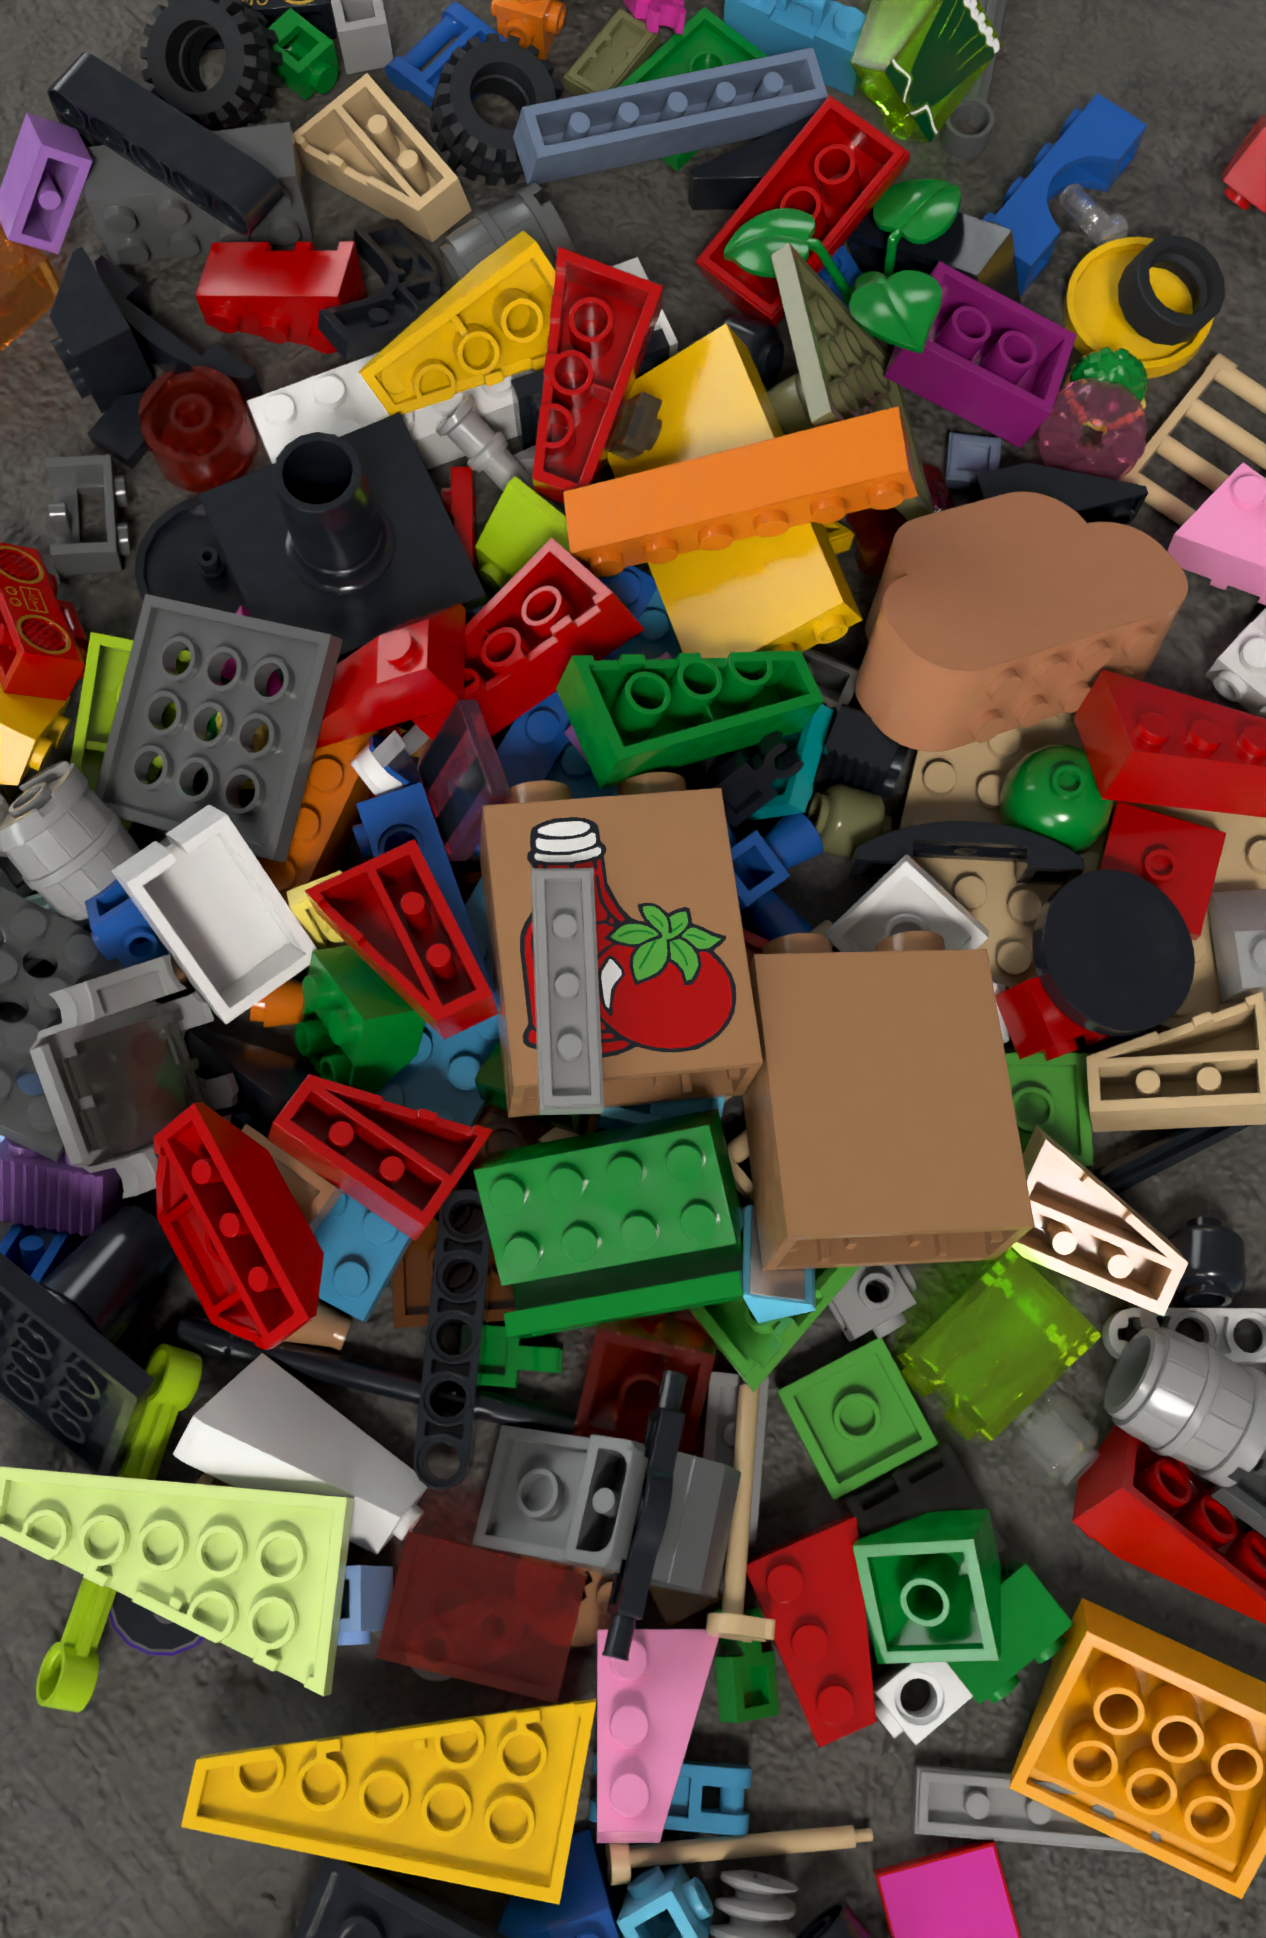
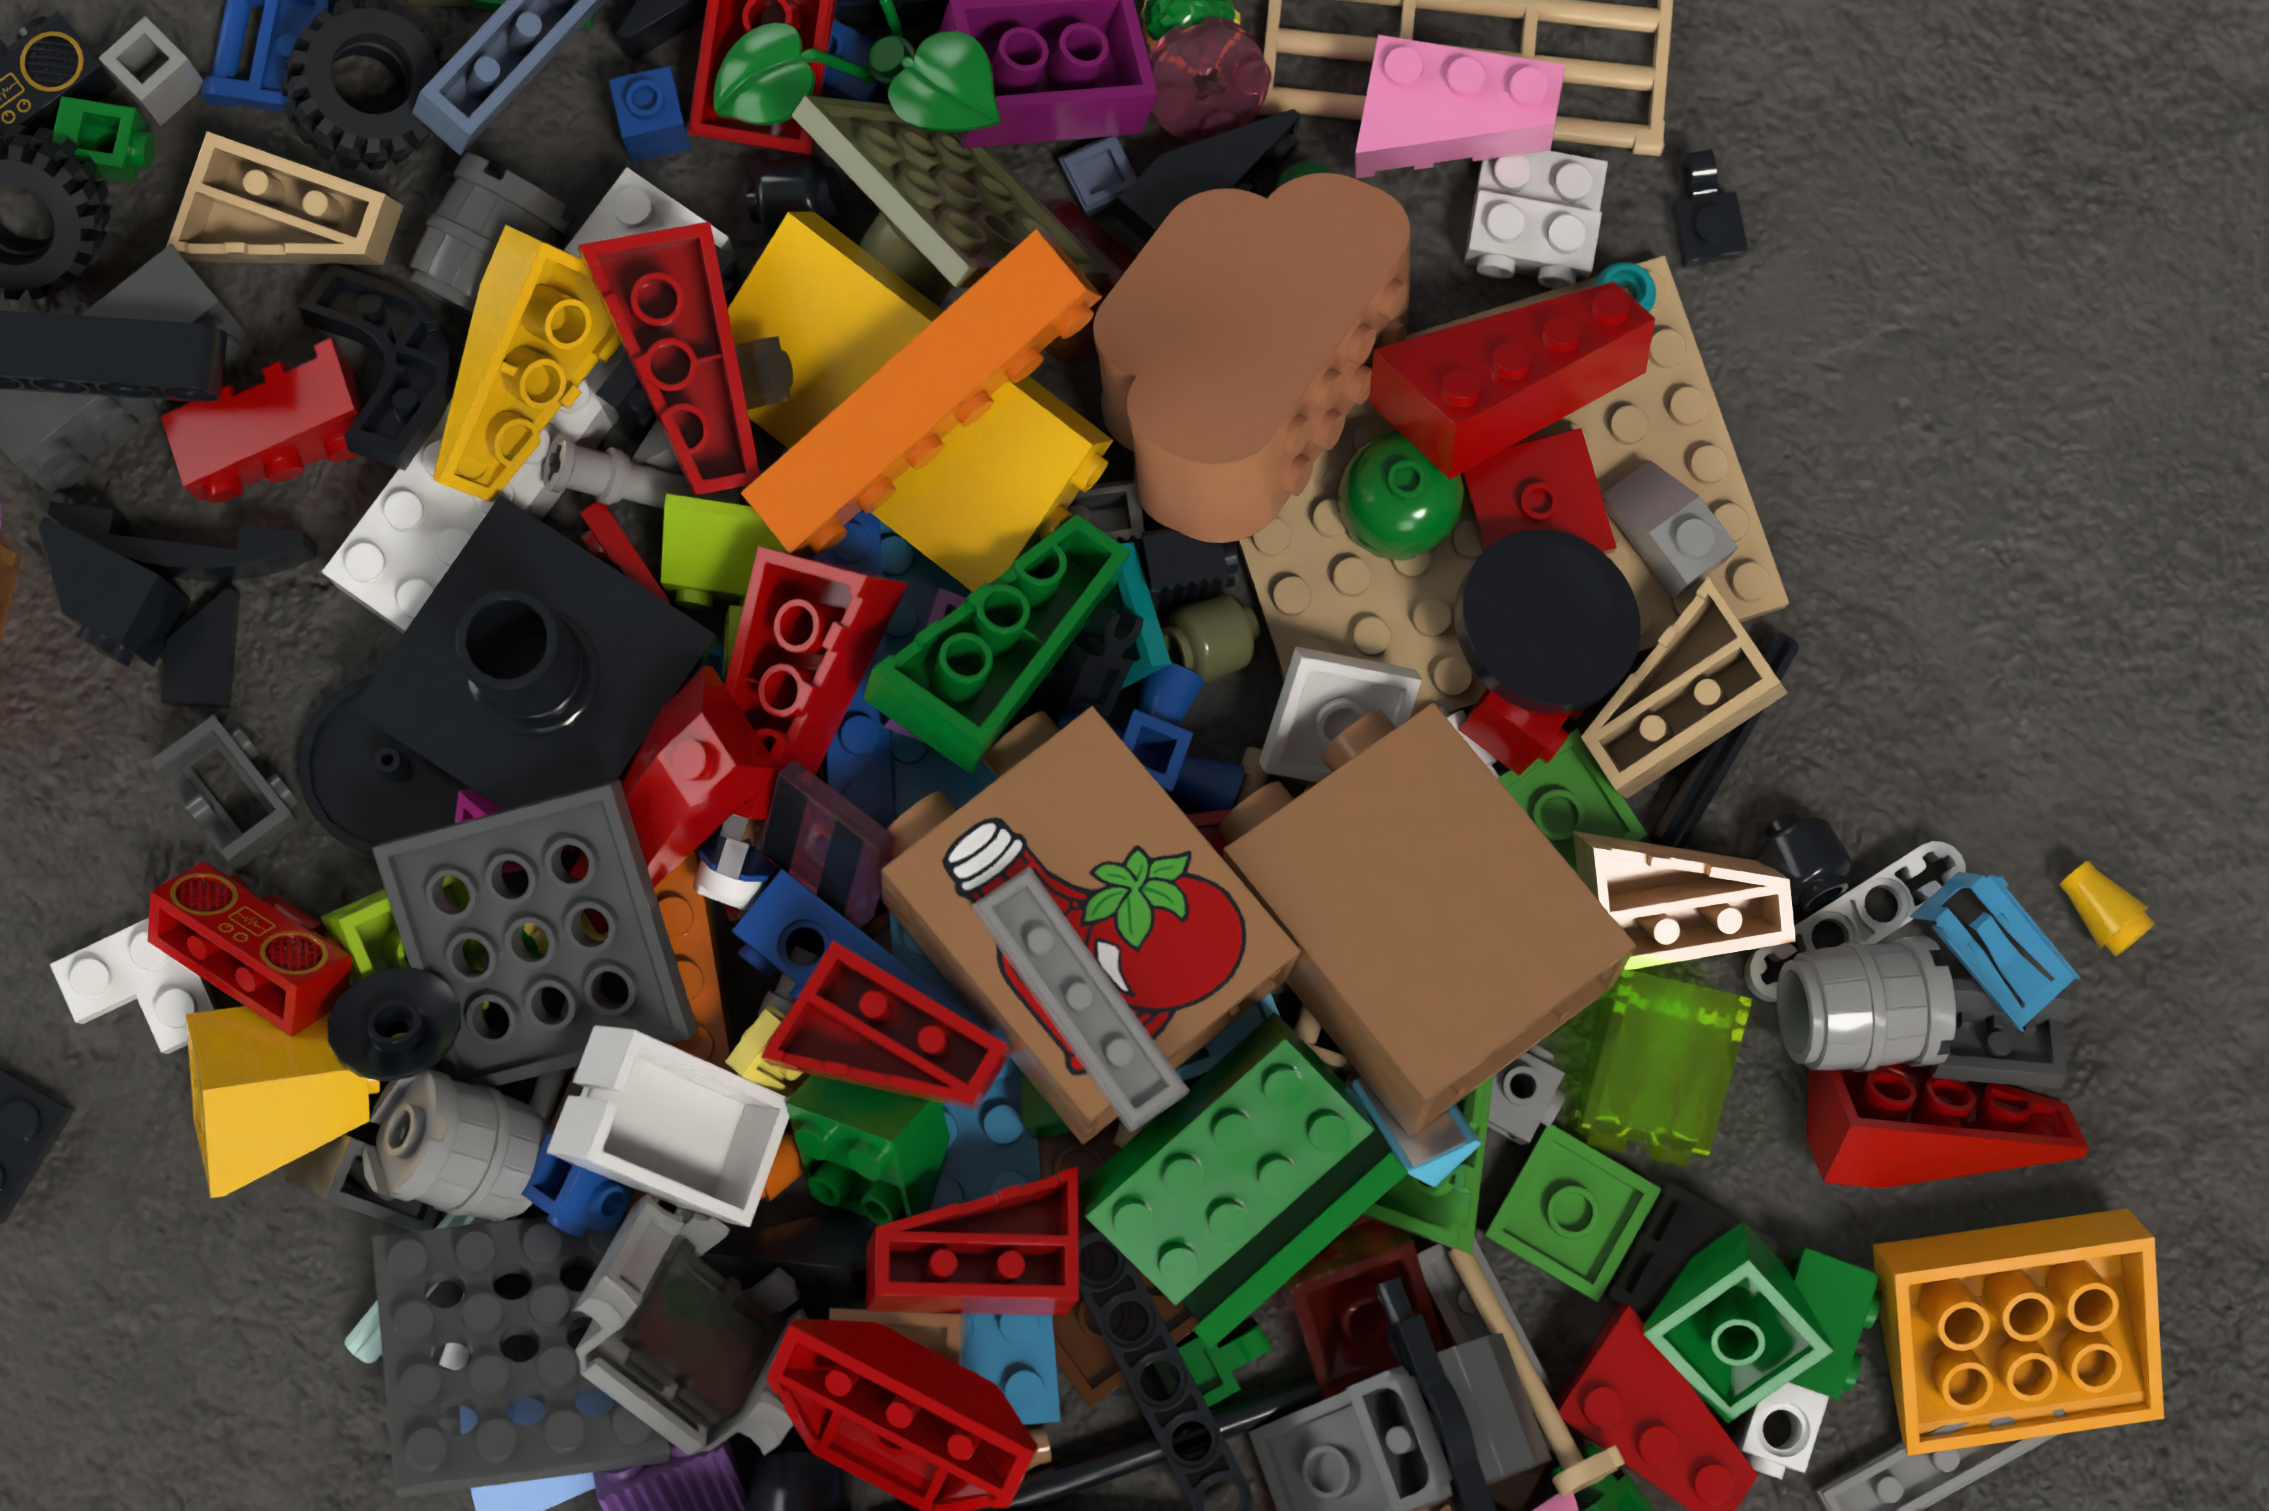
camera: 40 degrees left, 5 degrees up
clear red brick [139,366,258,493] -> none
black slope [850,821,1085,885] -> none
clear head [1009,1396,1100,1487] -> none
none -> black dish [328,967,461,1082]
none -> blue brick [608,66,692,163]

